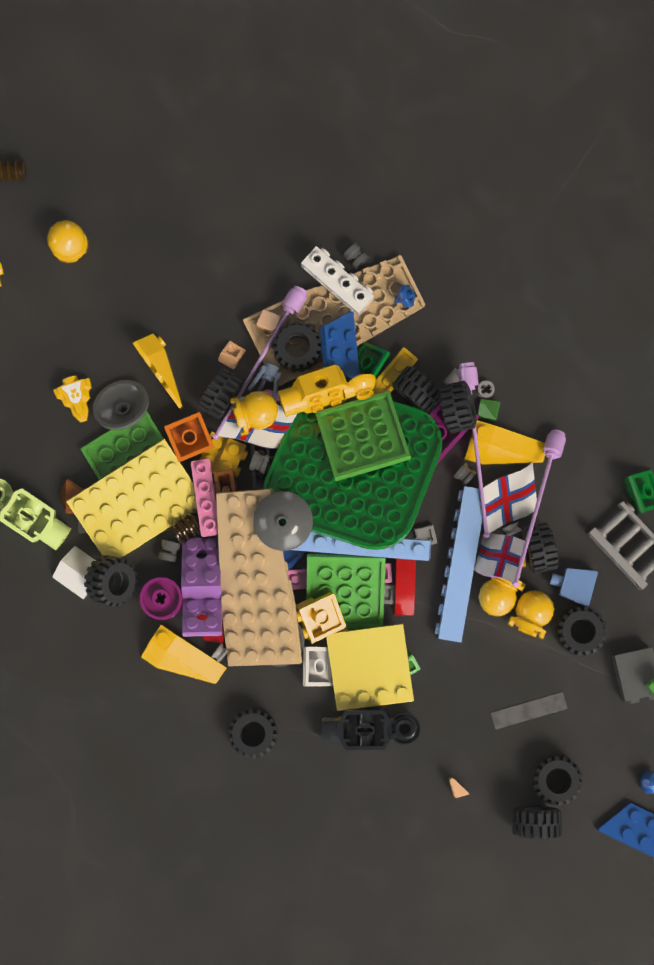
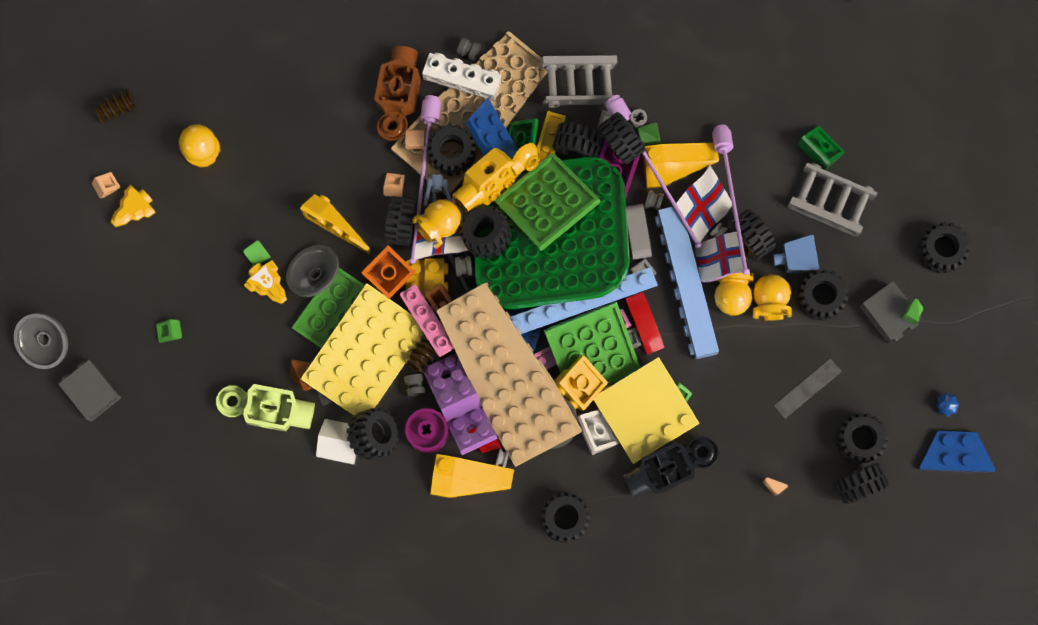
camera: 20 degrees left, 5 degrees down
dark grey dish [253,491,313,551] -> none
blue piece [395,285,415,307] -> none
none -> bright green slope [243,240,271,266]
none -> dark orange brick [374,46,421,141]
none -> black tyre [459,205,512,259]
none -> light grey fence [540,55,620,108]
none -> light grey beam [626,204,652,260]

